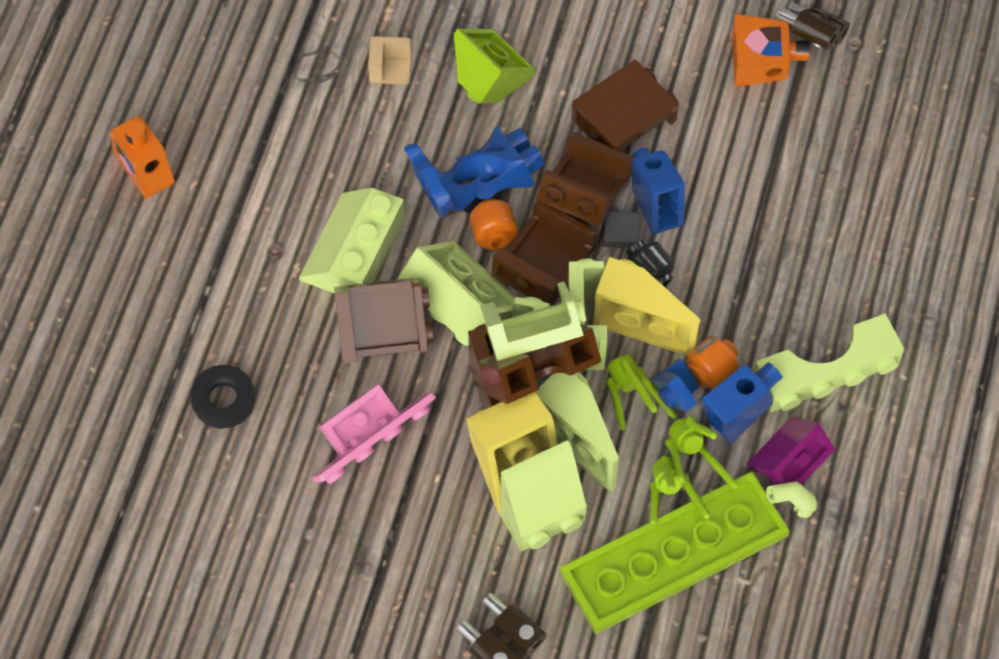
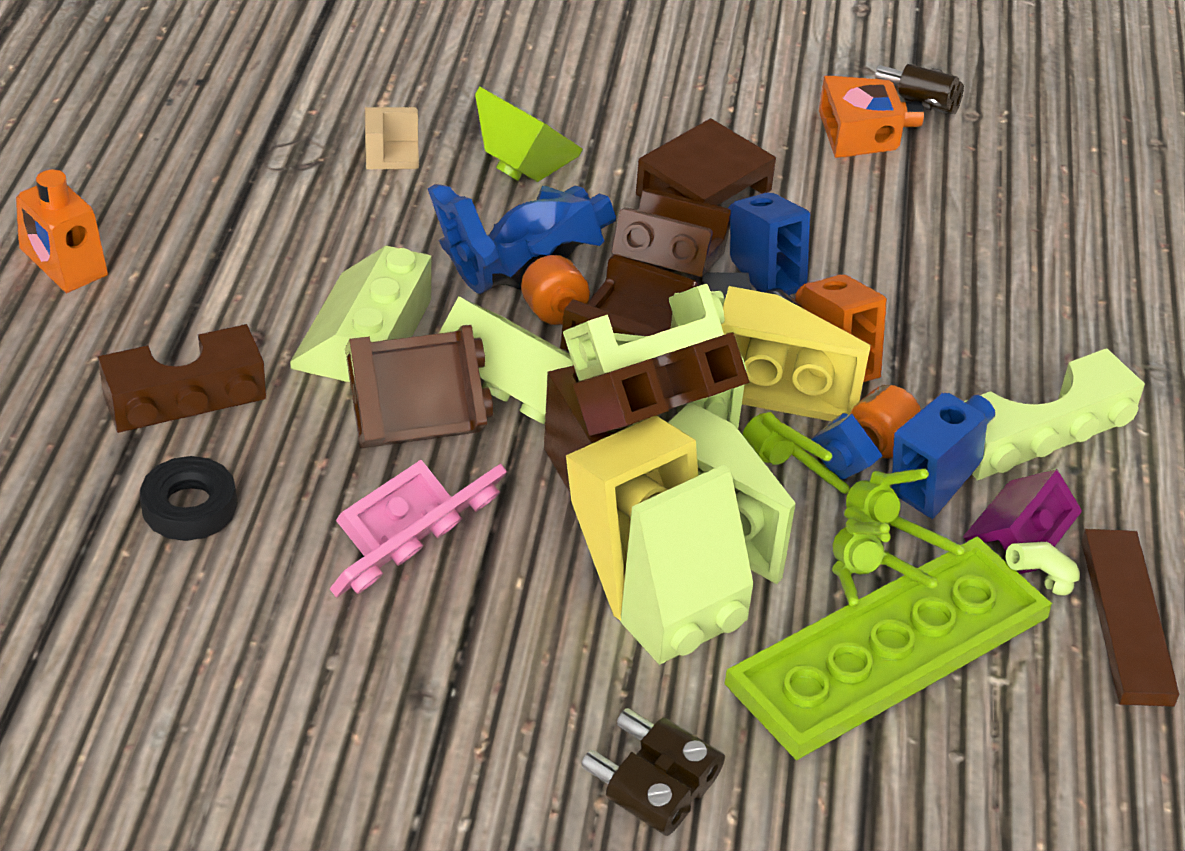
camera: 10 degrees left, 20 degrees down
none -> reddish brown arch [98,324,266,433]
none -> orange torso [795,275,887,382]
none -> reddish brown tile [1081,529,1180,707]

